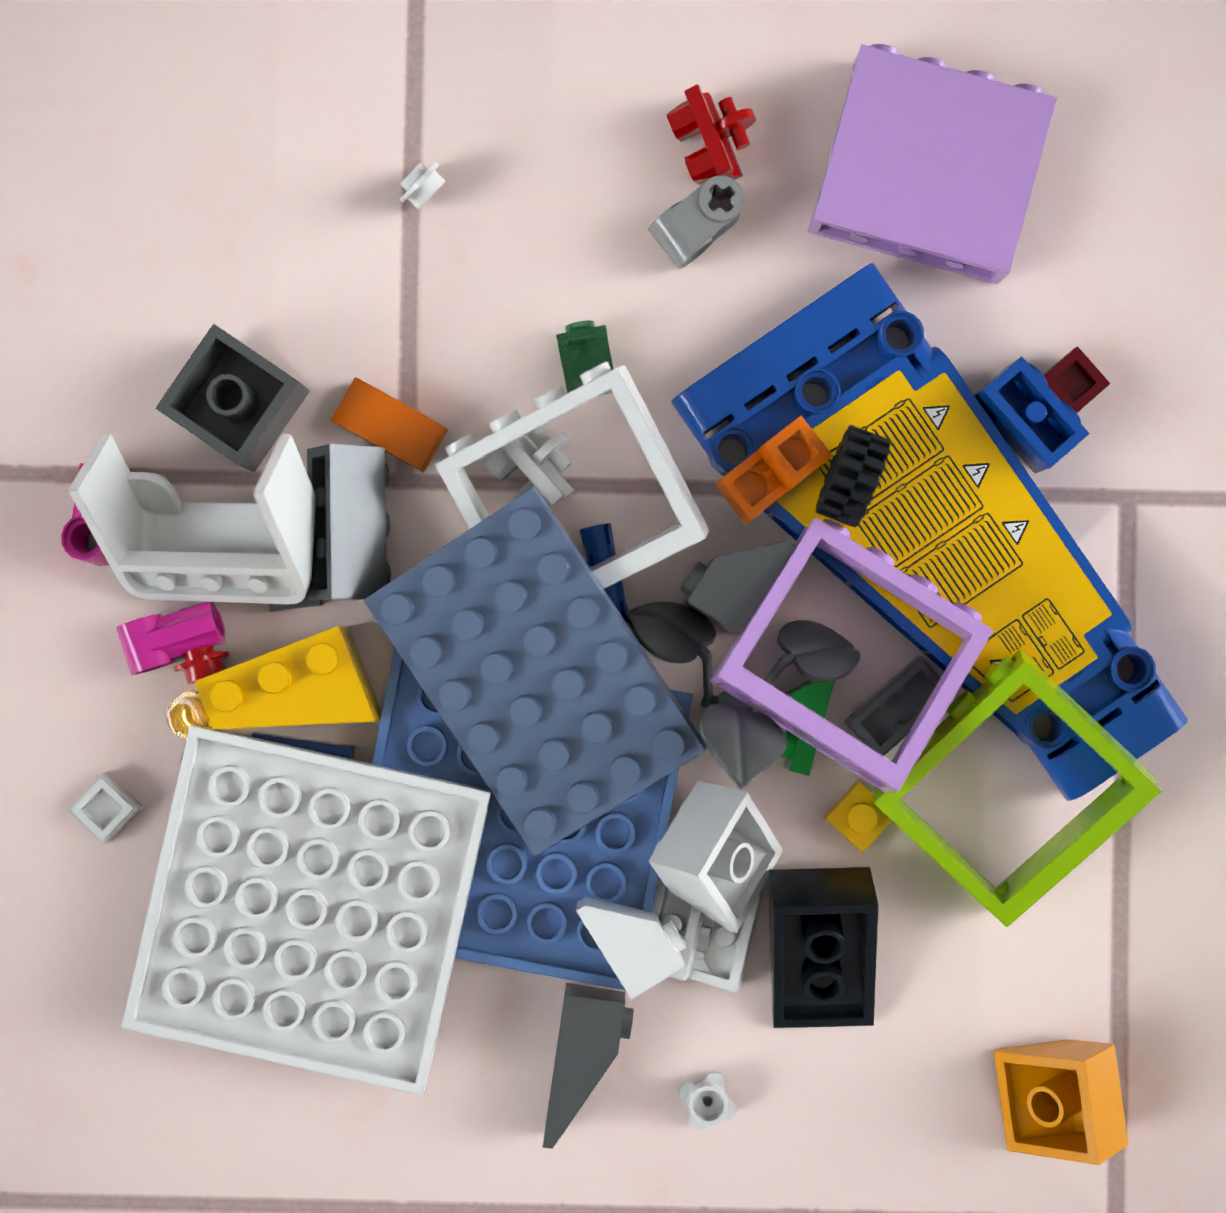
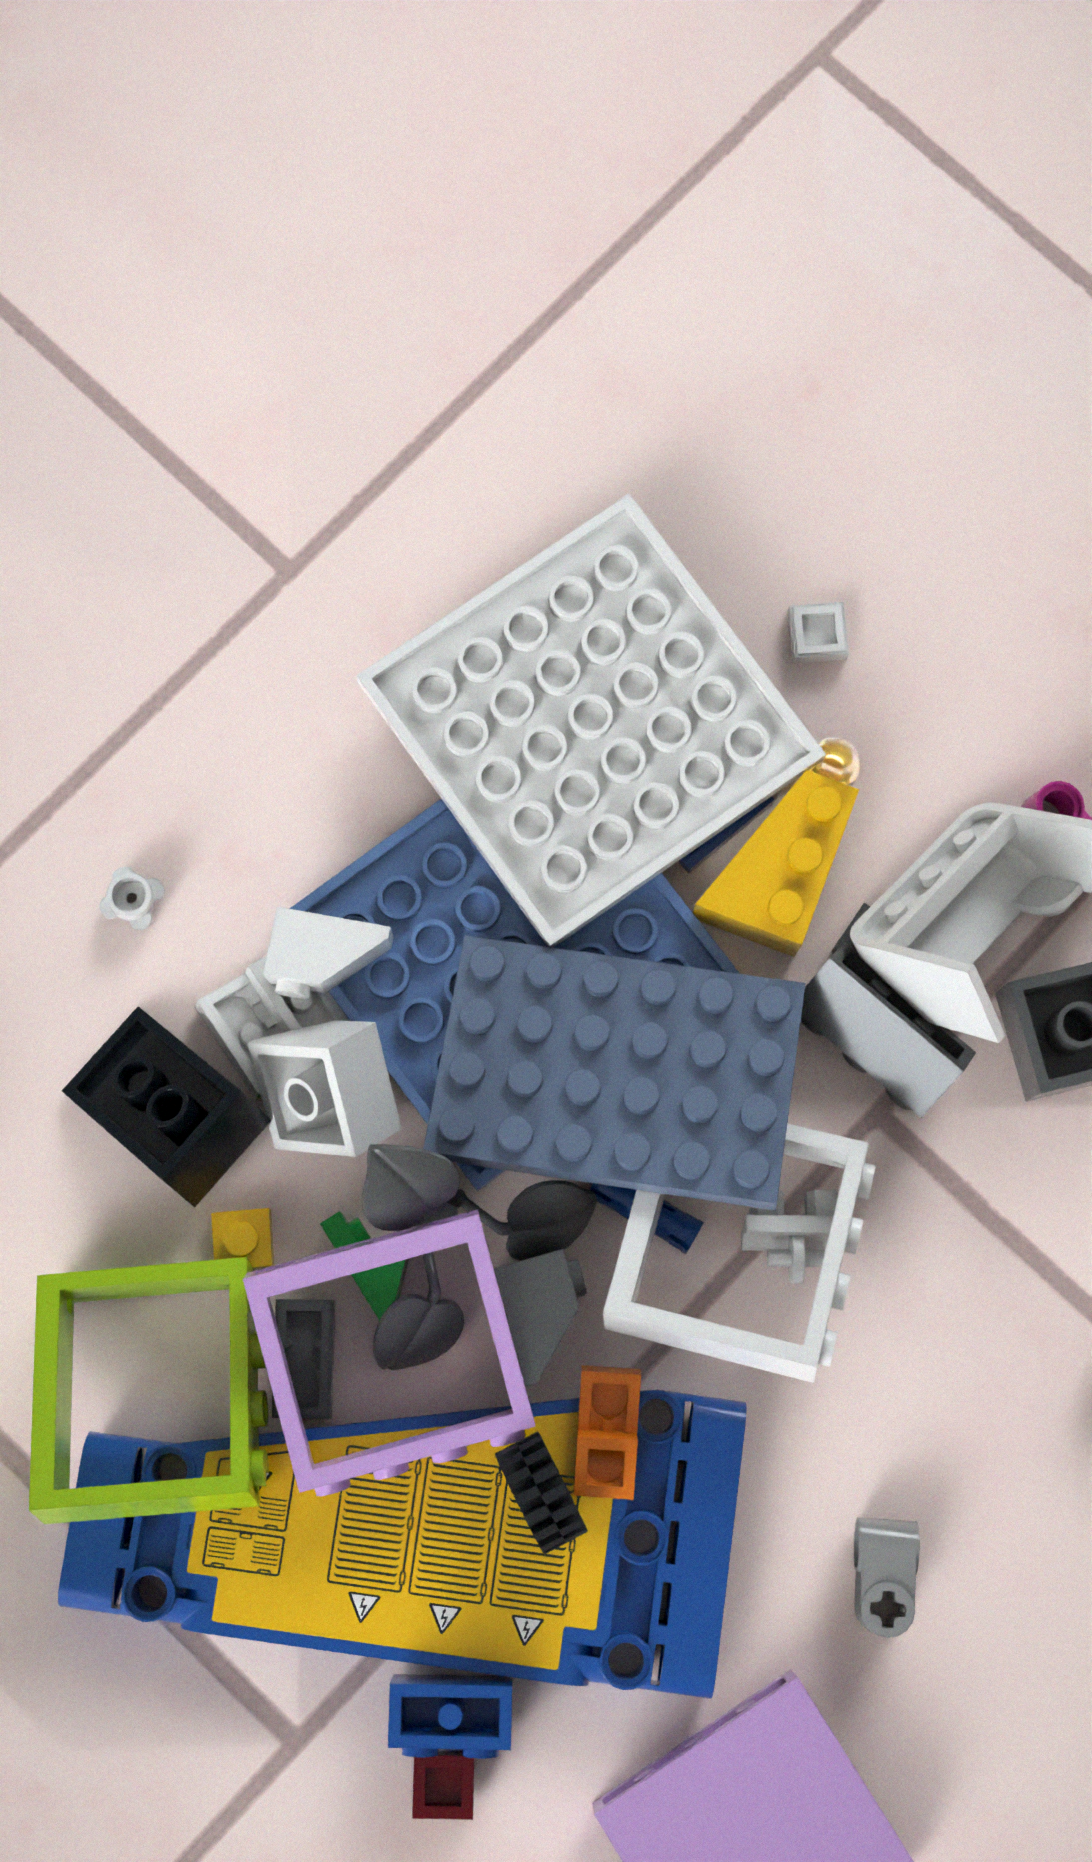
camera: 130 degrees right, 10 degrees down
dark pink piece [116,602,226,675] -> none
red plate [174,645,230,684] -> none
orange slope [331,377,448,473] -> none
dark grey slope [543,983,634,1149] -> none
clear green bracket [556,320,613,396] -> none
red hips [666,84,756,184] -> none

